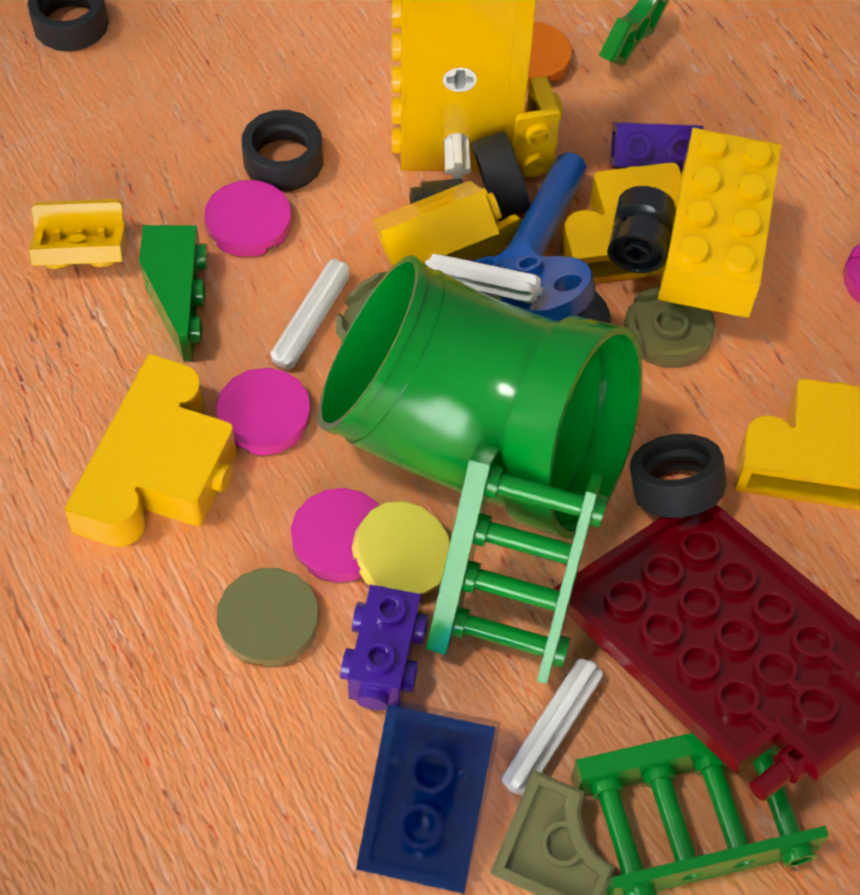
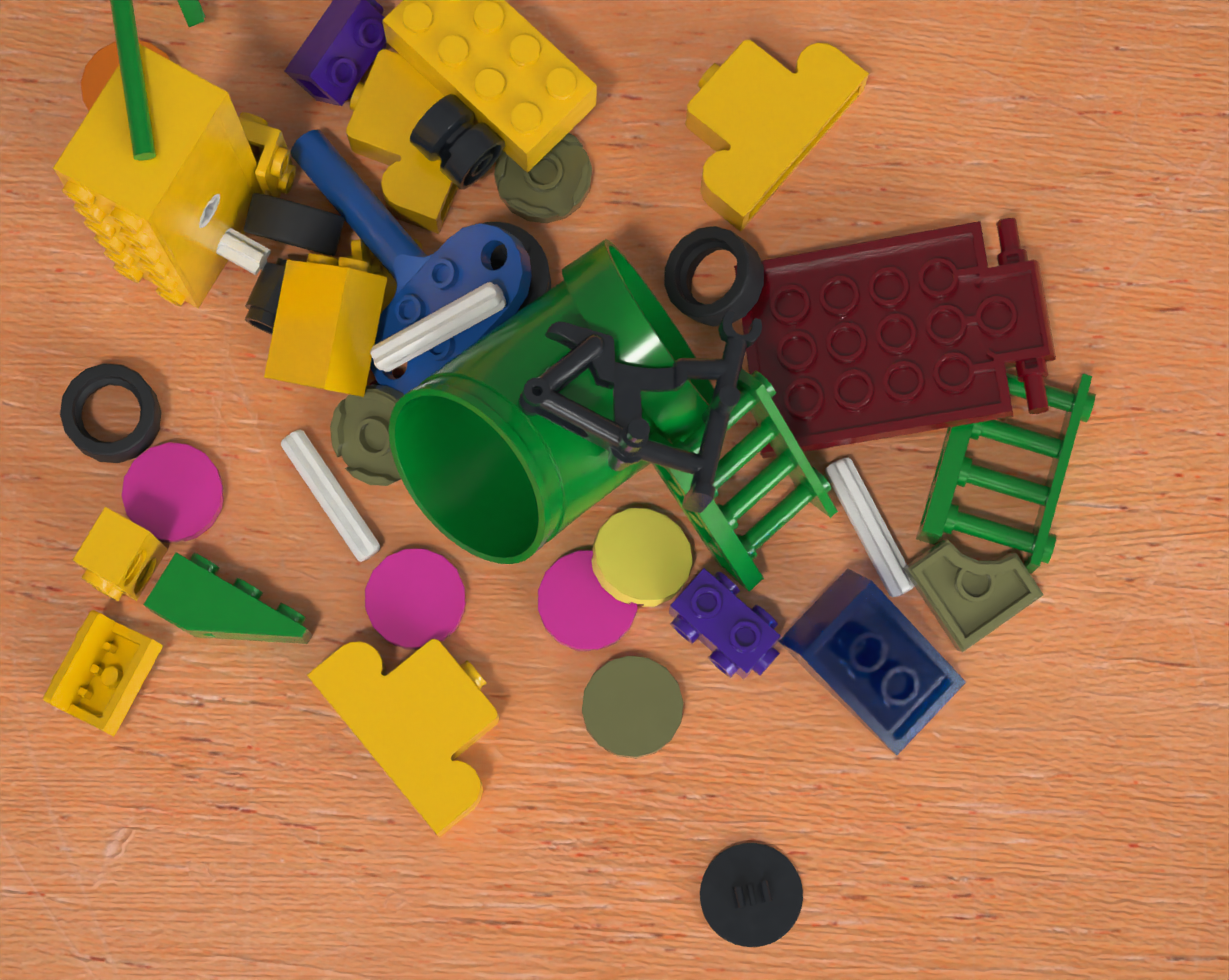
camera: 60 degrees left, 20 degrees up
none -> yellow brick [73,507,168,601]
none -> black piece [518,310,762,513]
none -> black piece [700,843,803,947]

